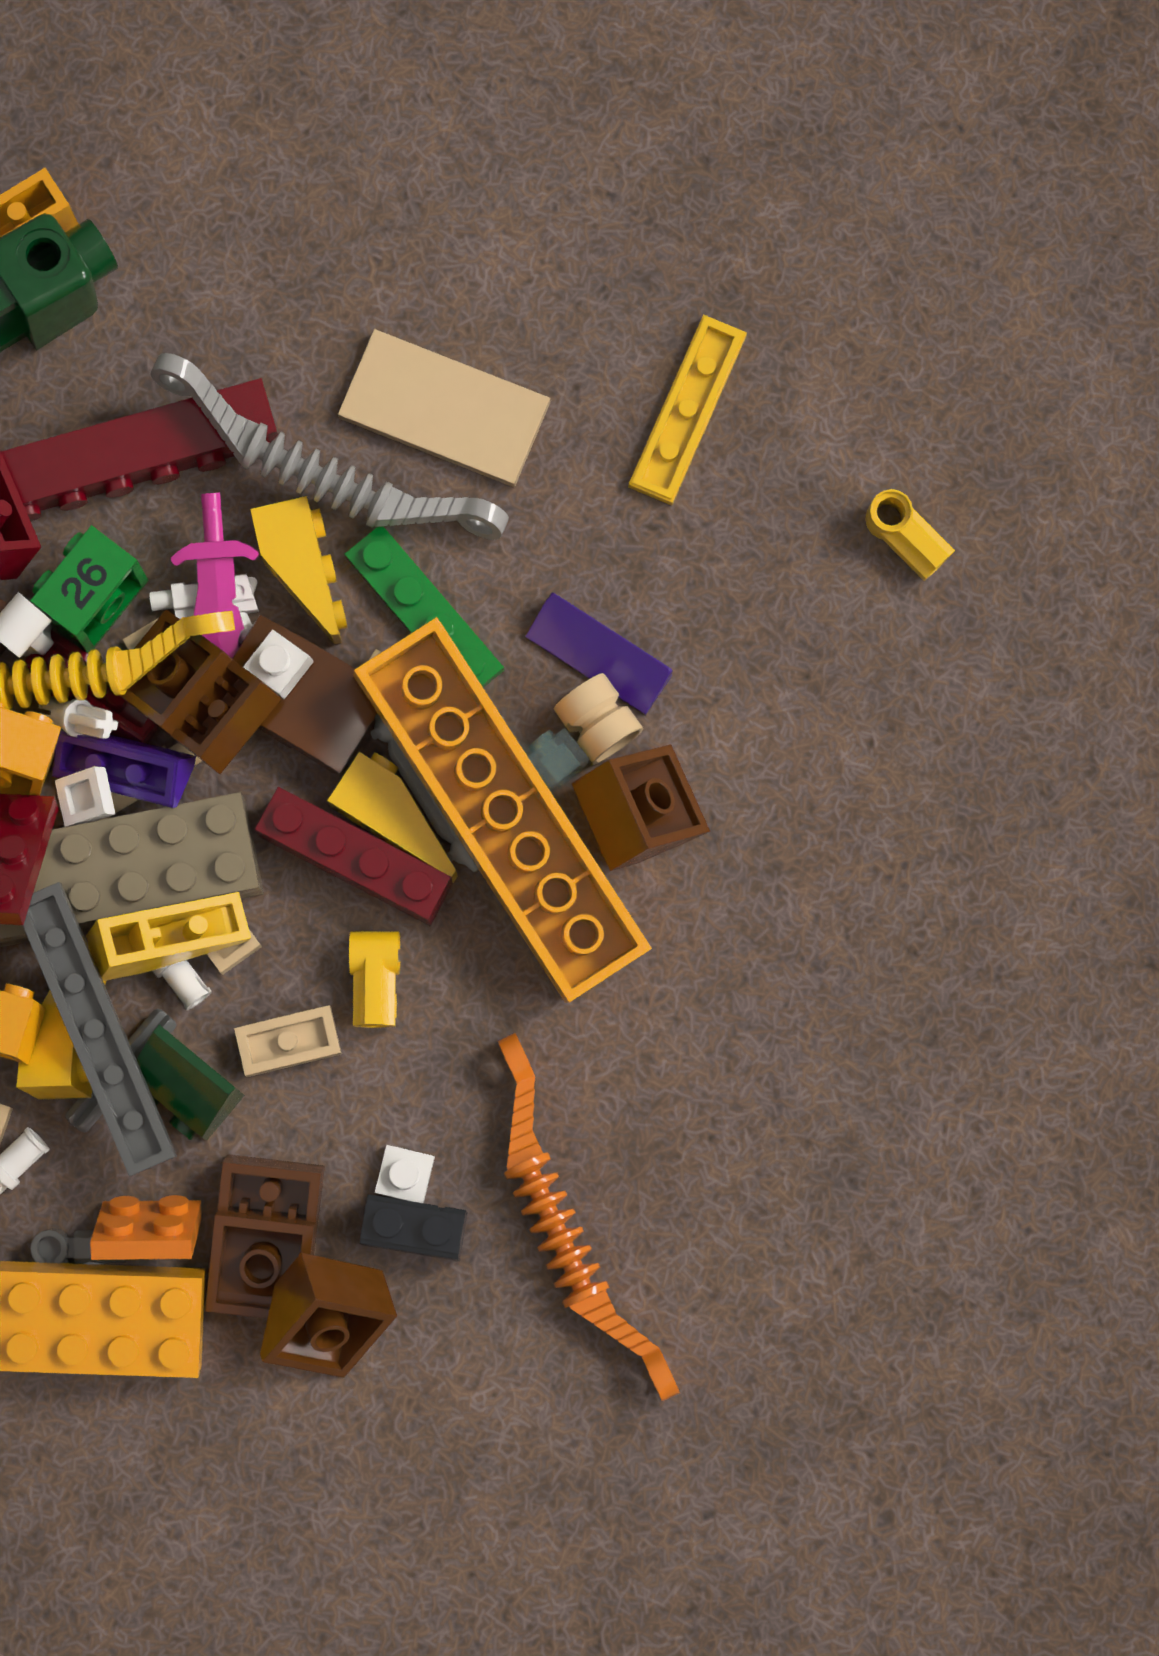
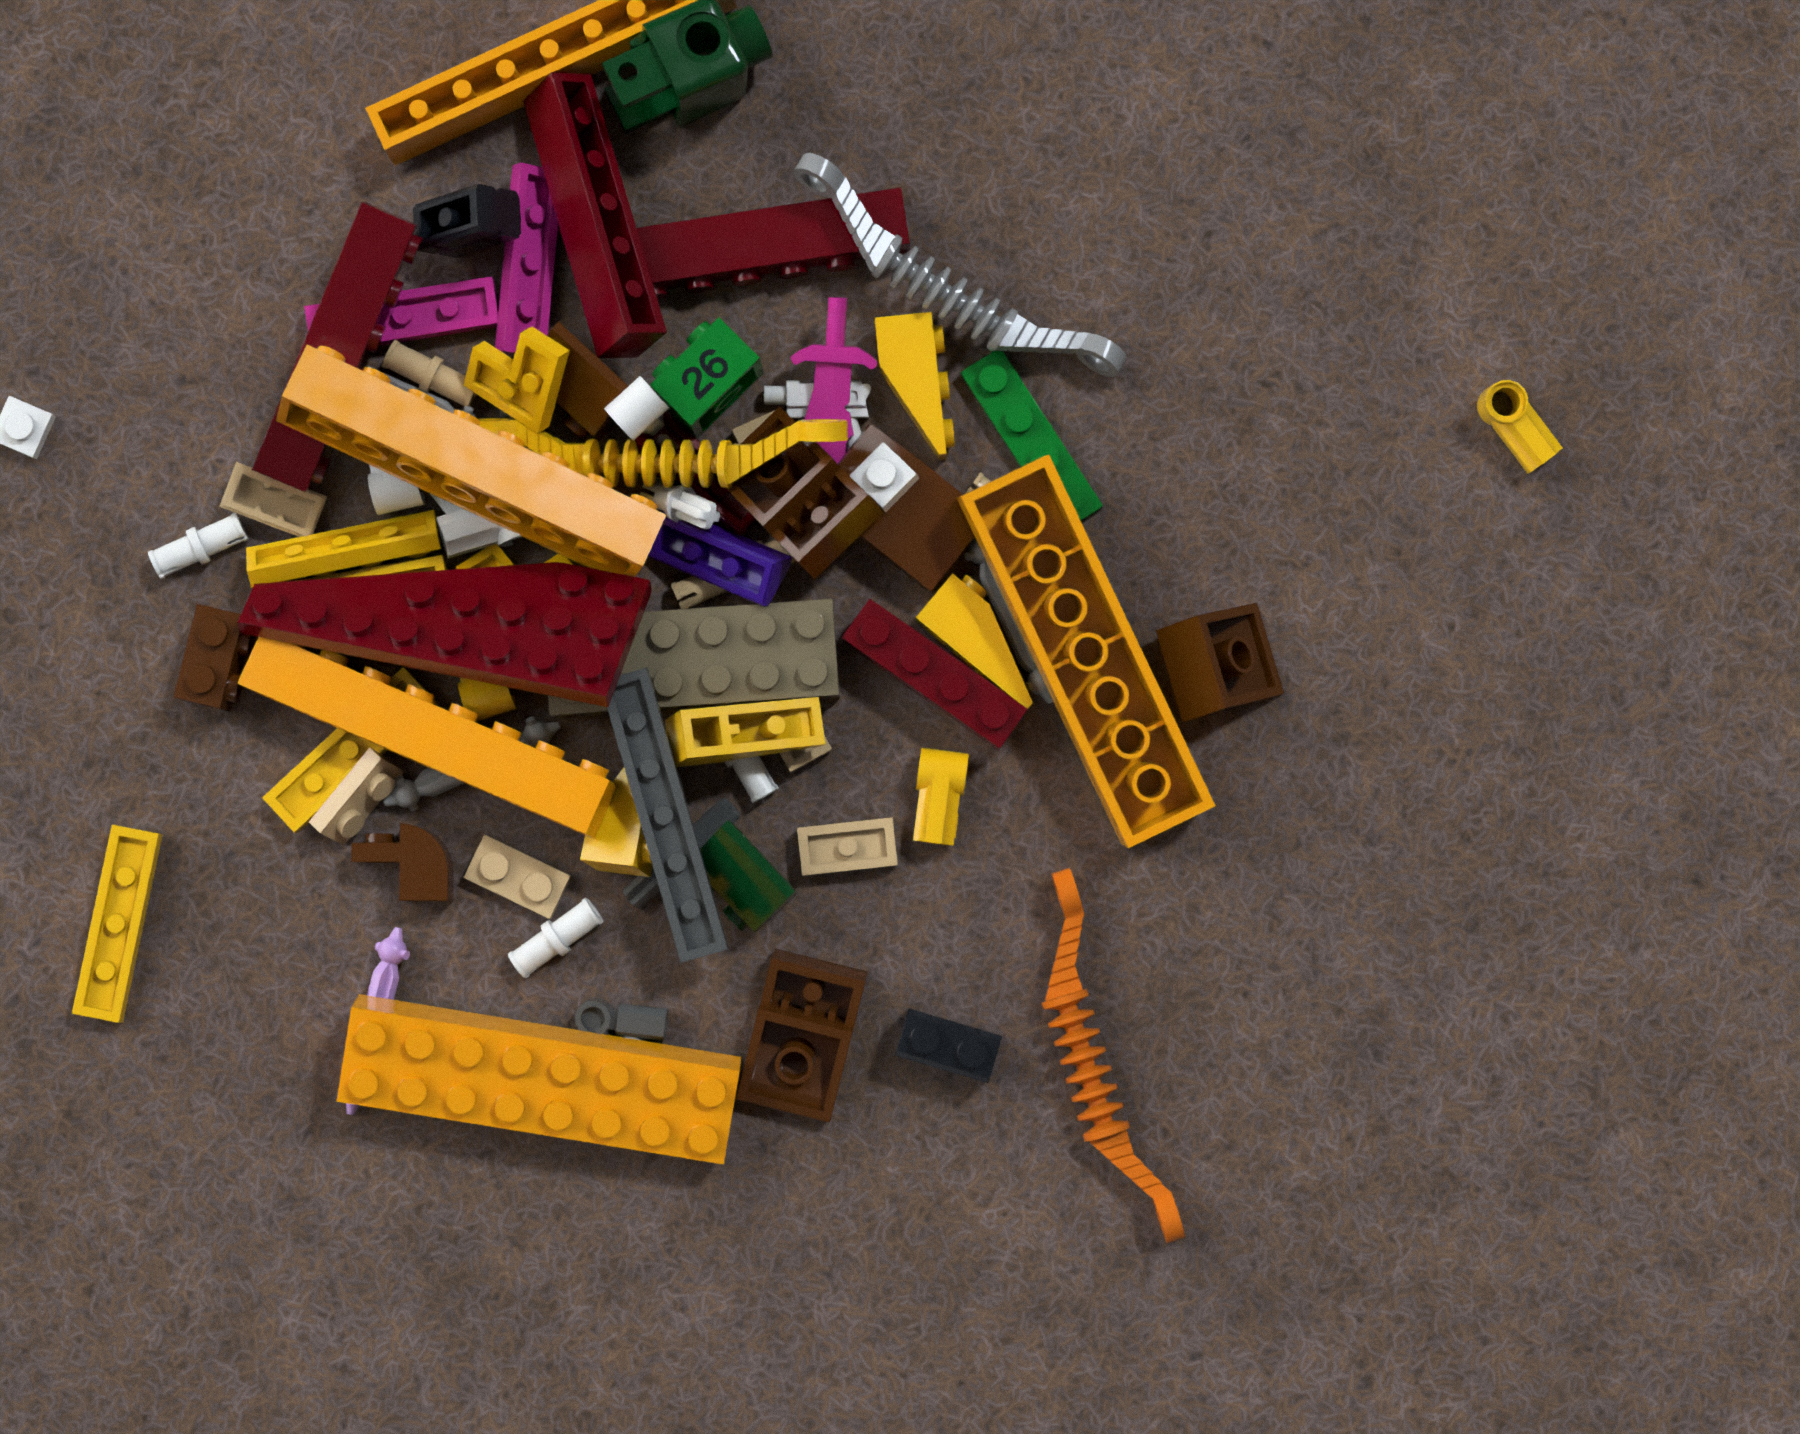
camera: 10 degrees right, 5 degrees up
white plate [55,766,115,827] -> none
orange plate [90,1195,202,1260] -> none
reddish brown slope [260,1252,397,1378] -> none
tan tile [338,329,550,488] -> none
white plate [375,1145,435,1203] -> none
dark purple slope [525,592,673,716] -> none
clear light blue plate [528,728,589,794] -> none
tan wheel [554,673,643,765] -> none
yellow tile [628,314,747,506] -> none

